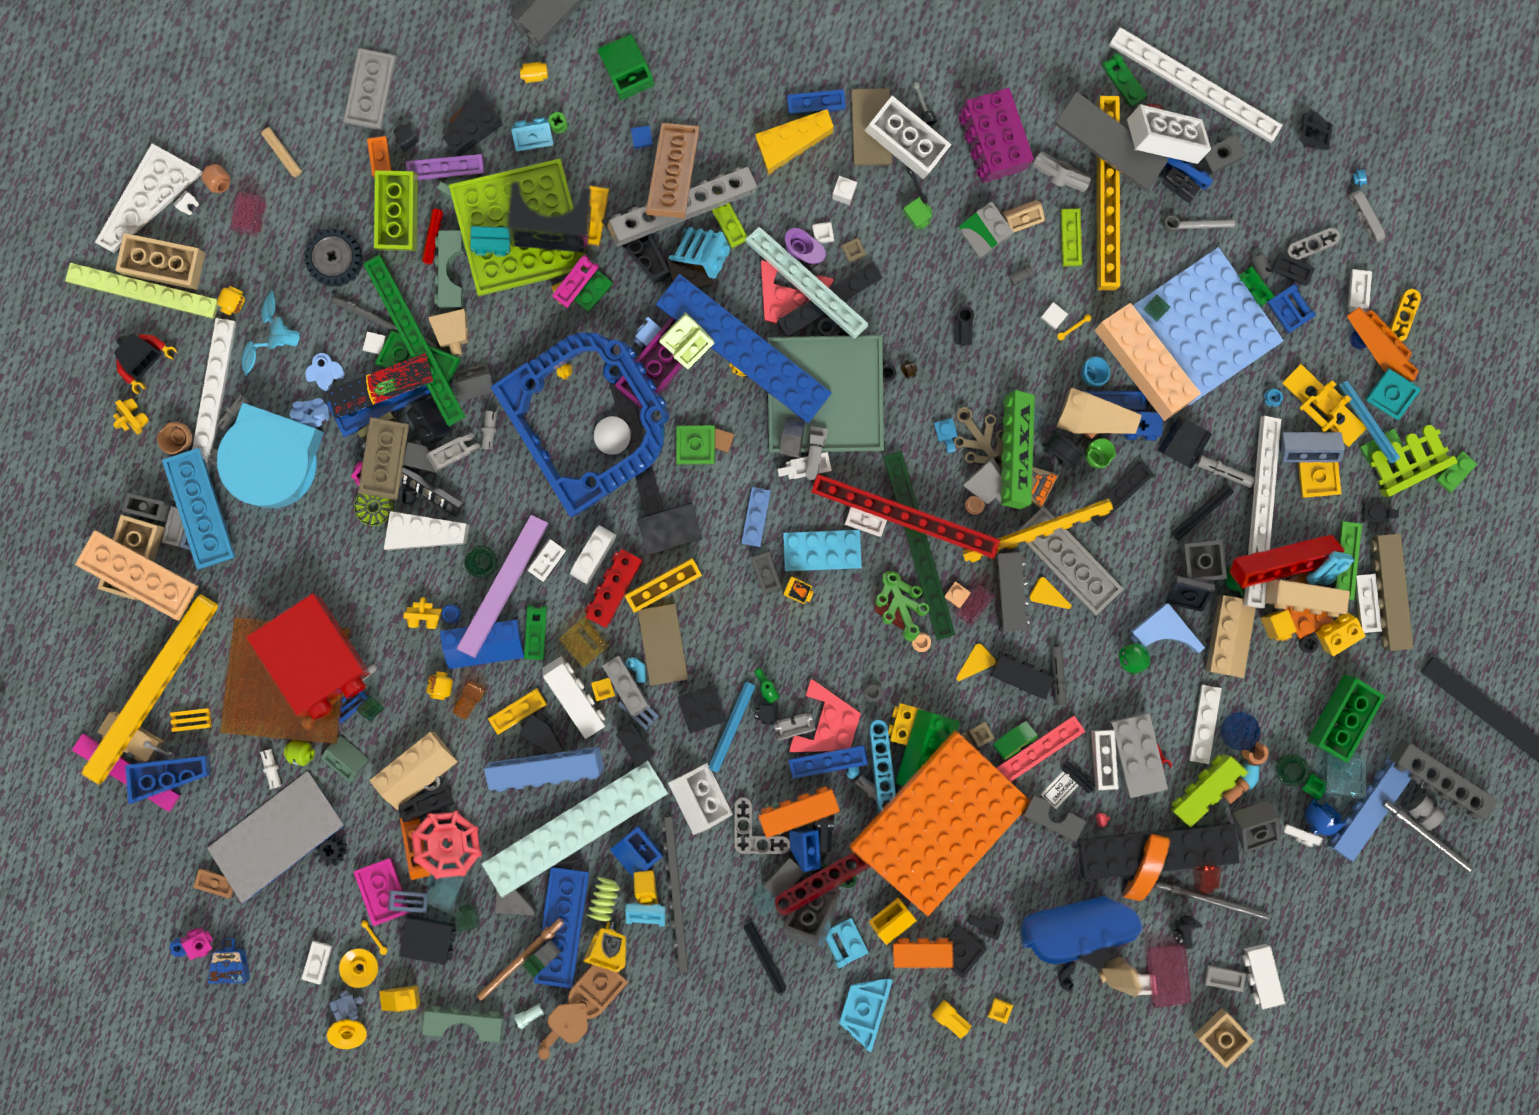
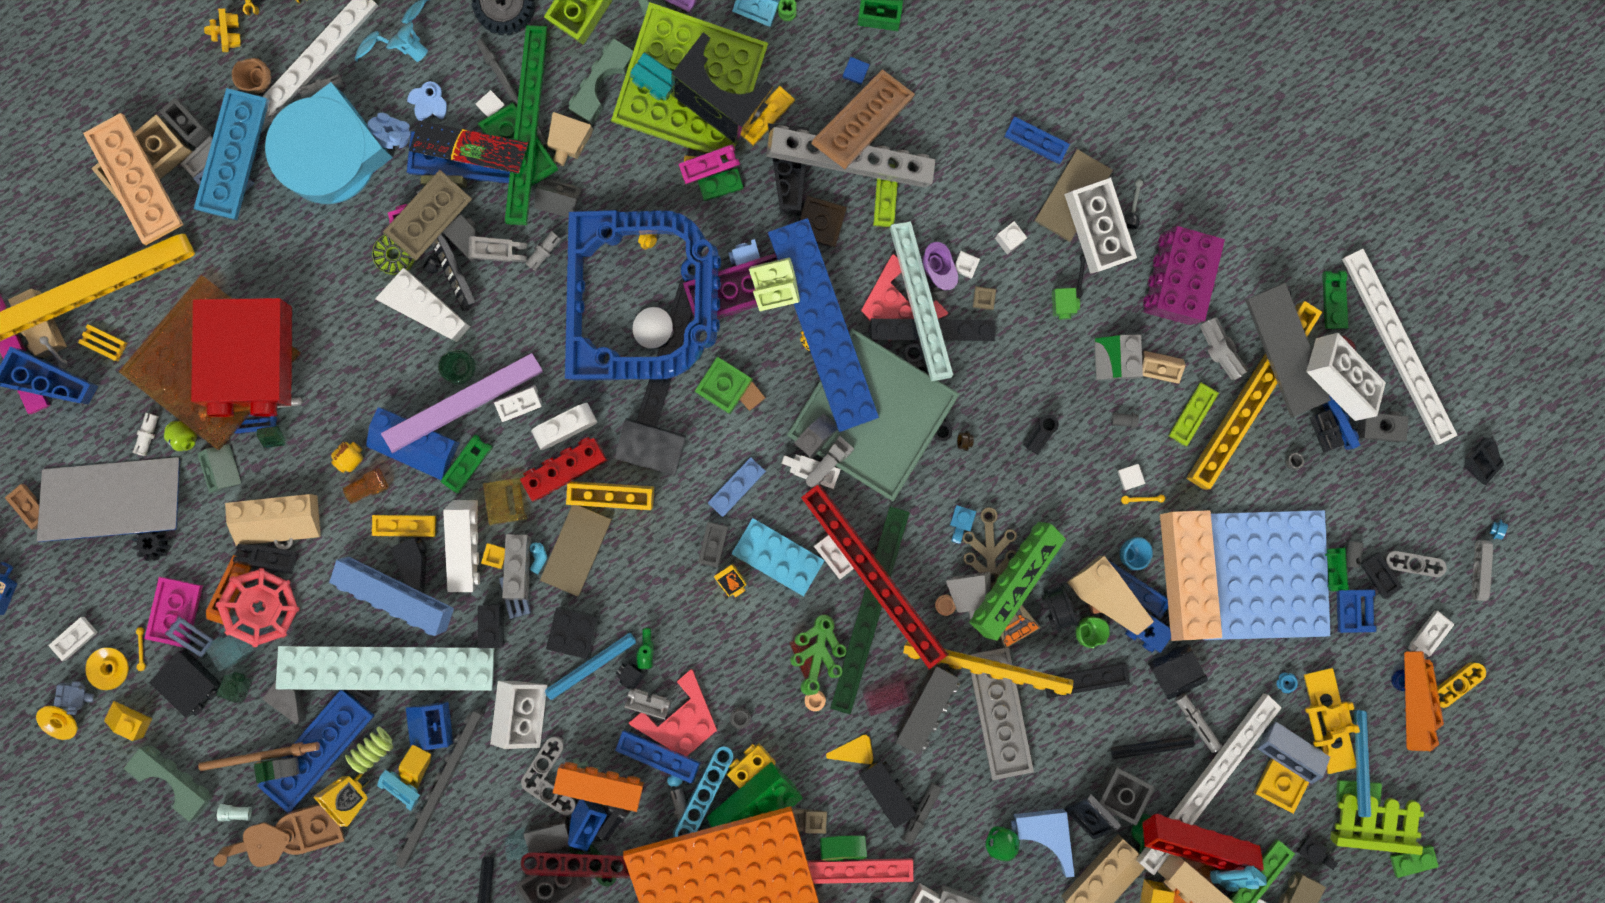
camera: 30 degrees right, 0 degrees up
yellow hips [404,597,442,629] -> none
black brick [406,398,452,445] -> none
red axle [422,209,443,265] -> none
blue plate [441,604,461,623] -> none
medium azure plate [669,227,730,278] -> none
yellow wedge [755,109,834,175] -> none
light nougat plate [944,581,971,608] -> none
yellow sticker [1029,577,1072,609] -> none
clear green plate [1143,294,1171,322] -> none
light grey bar [1178,220,1235,229] -> none
teal tile [1365,368,1421,420] -> none

